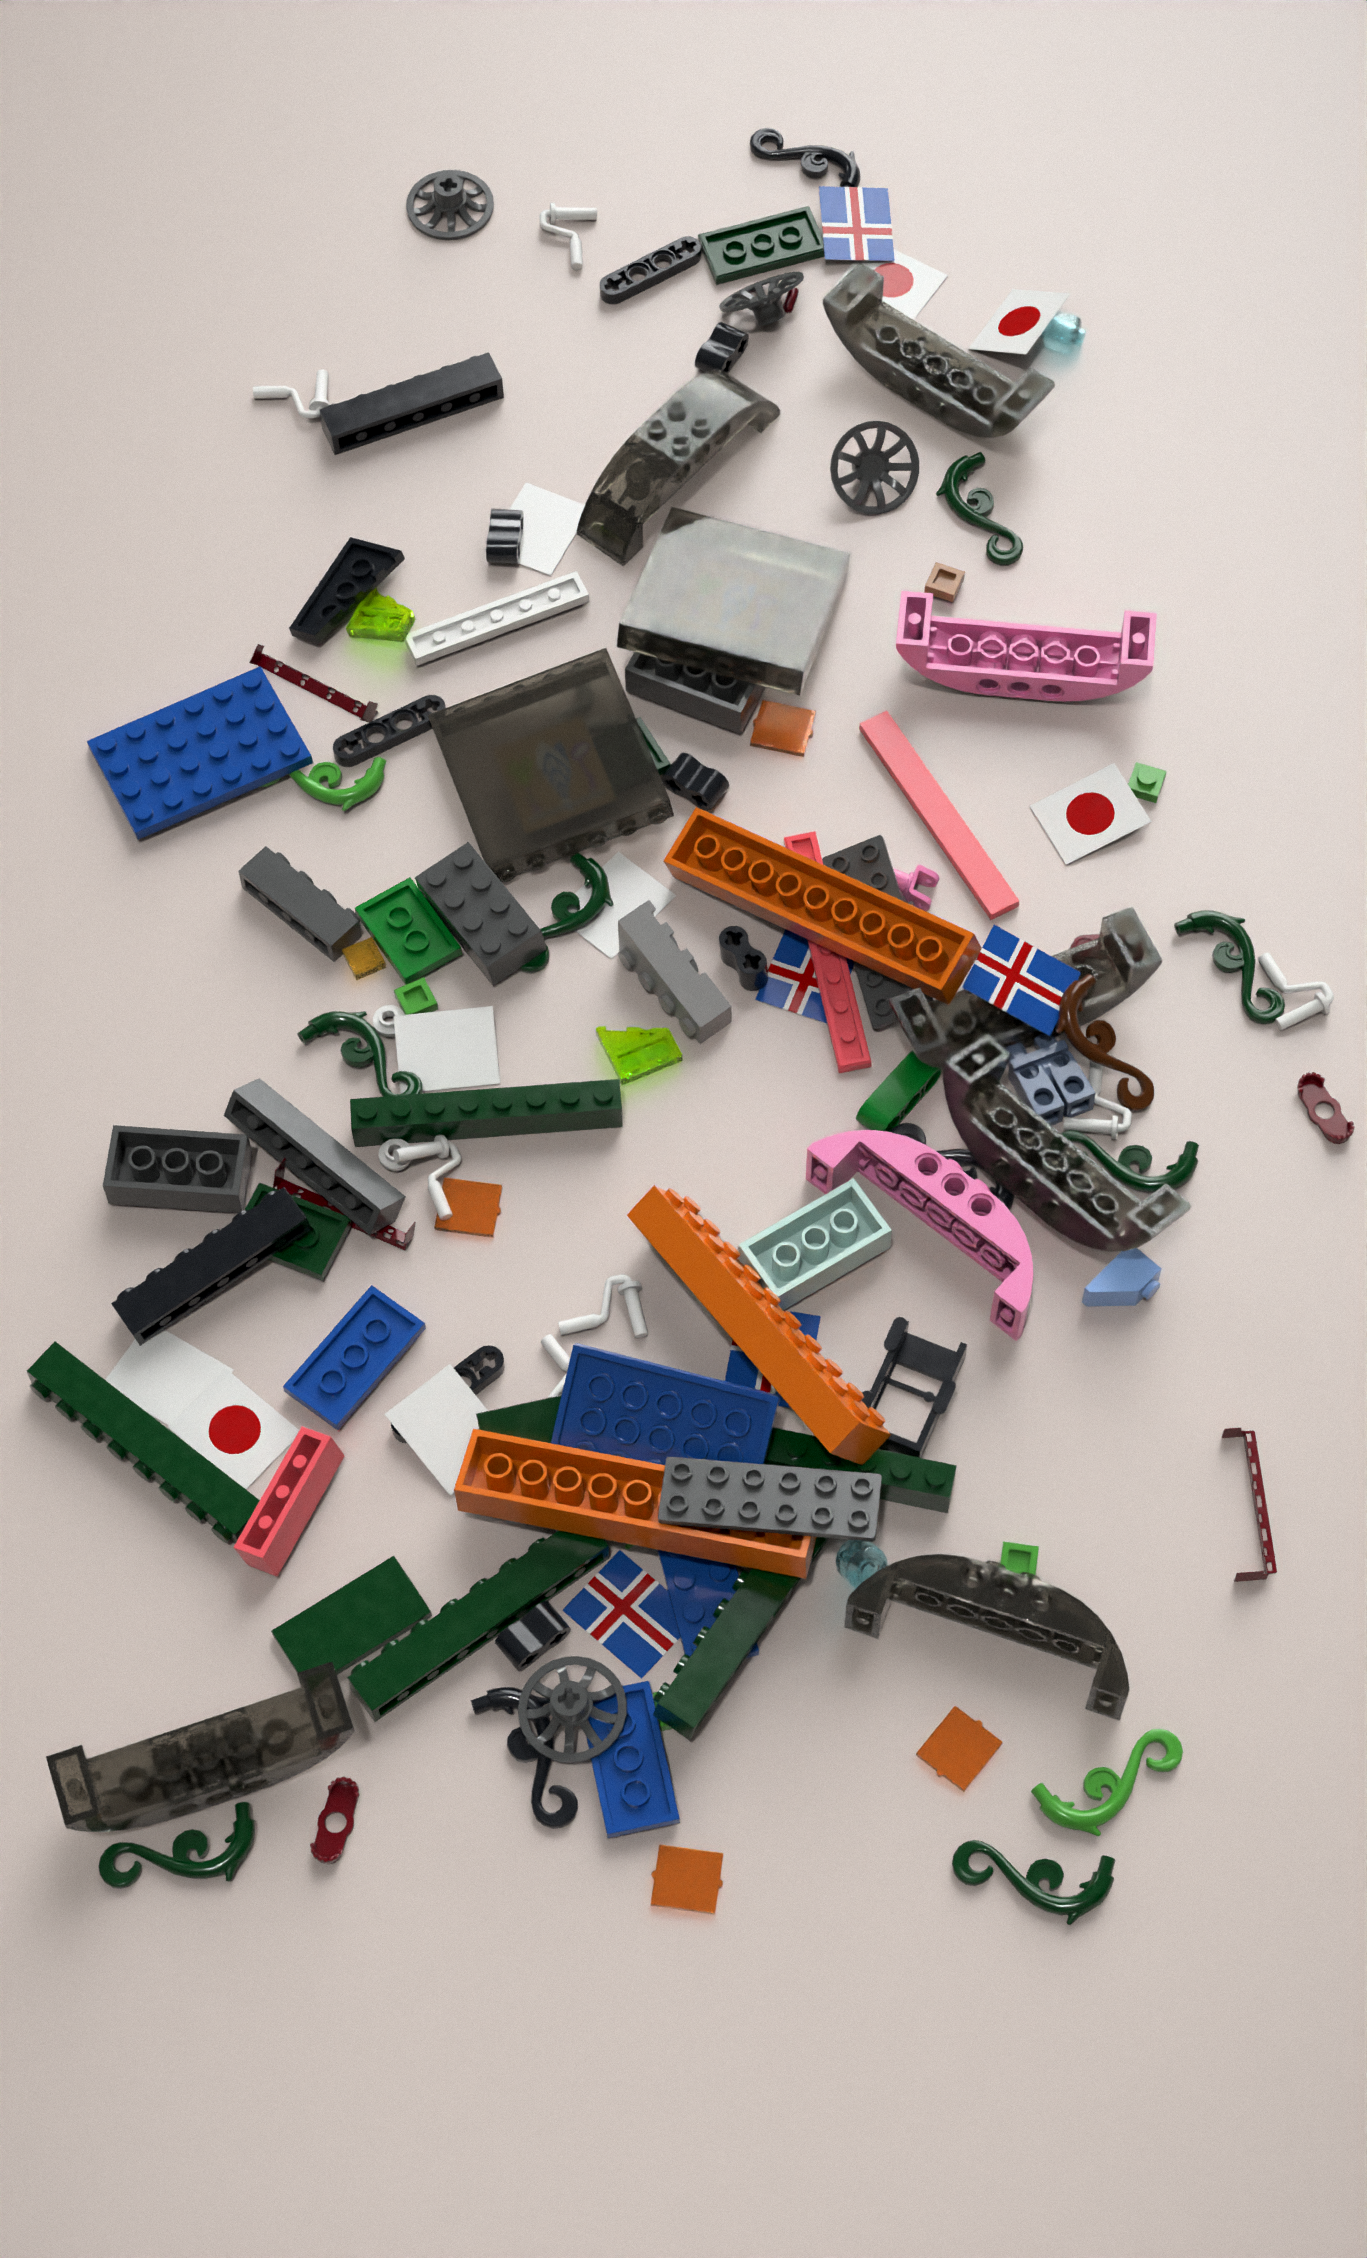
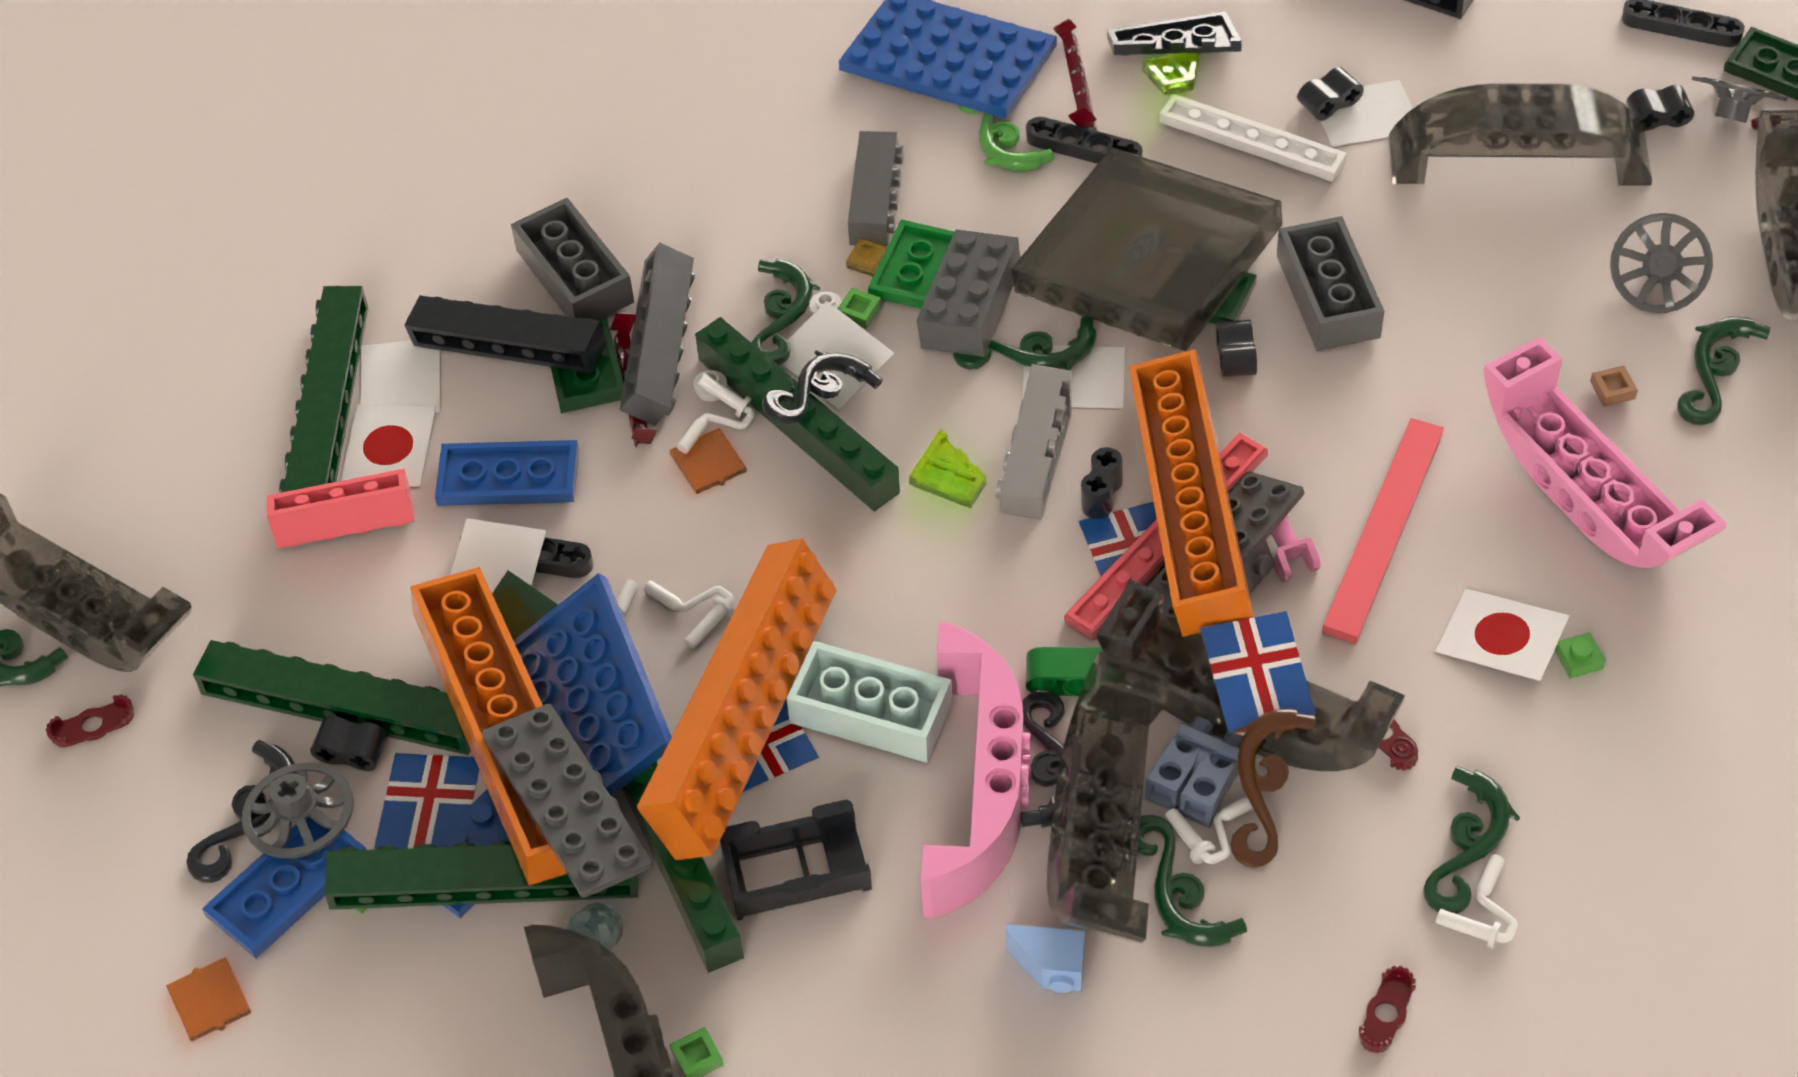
camera: 55 degrees right, 10 degrees down
dark green tile [271,1556,432,1692] -> none
clear smoke panel [617,507,851,696] -> none
clear orange piece [750,700,816,757] -> none
none -> black plant [762,350,883,424]

